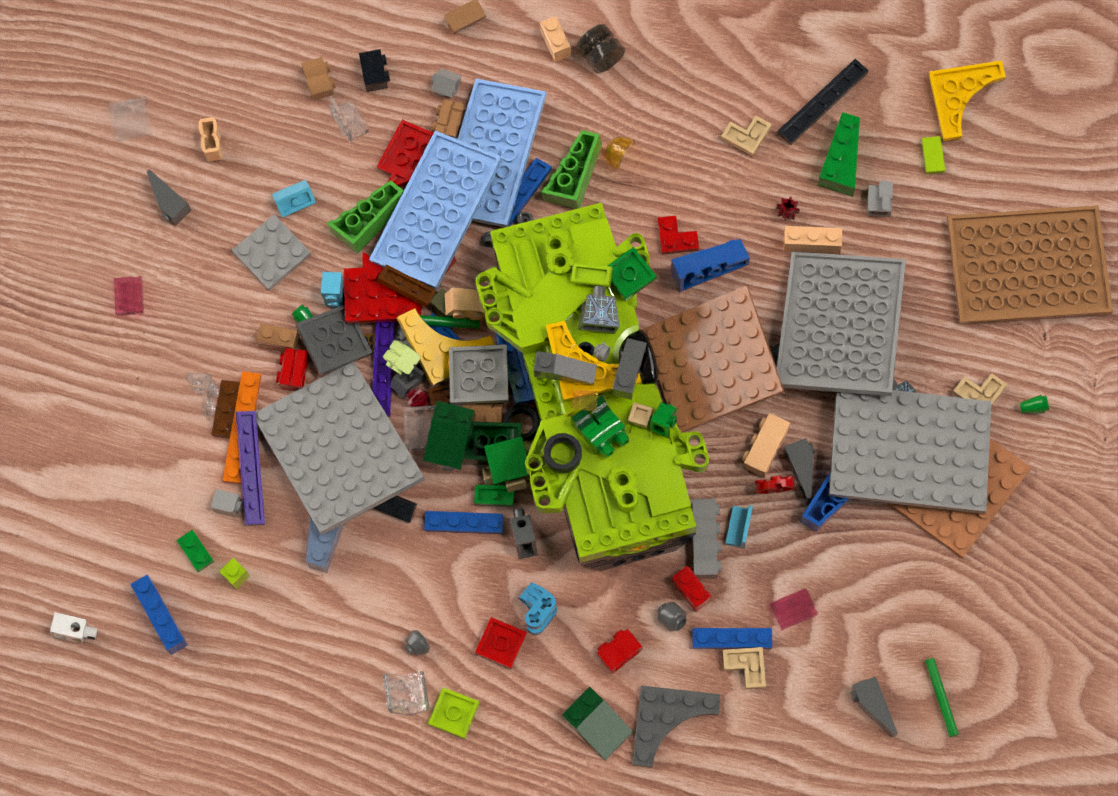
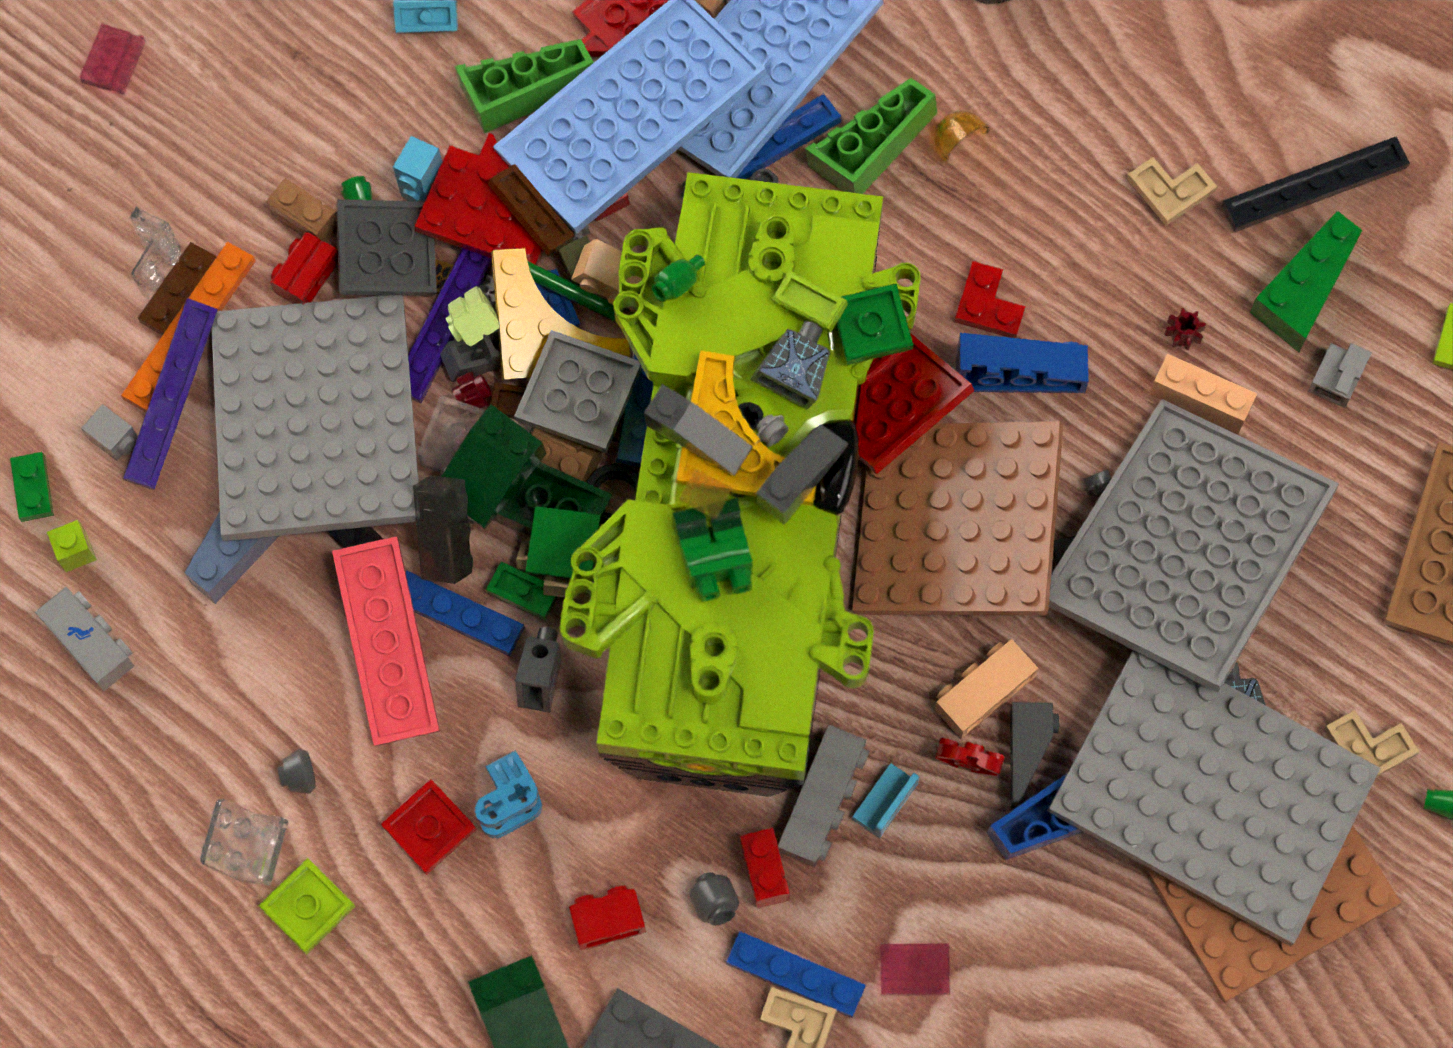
camera: 20 degrees right, 0 degrees up
light grey plate [232,215,311,291] -> none
black tyre [544,433,582,473] -> none
tan plate [628,403,653,429] -> none
green brick [650,402,677,438] -> none
none -> light grey brick [35,587,135,691]
none -> coral plate [332,536,440,746]
none -> clear smoke brick [413,476,473,584]
none -> green plant [651,255,705,302]
none -> red wing [853,333,974,474]
none -> dark grey plate [1084,470,1112,496]

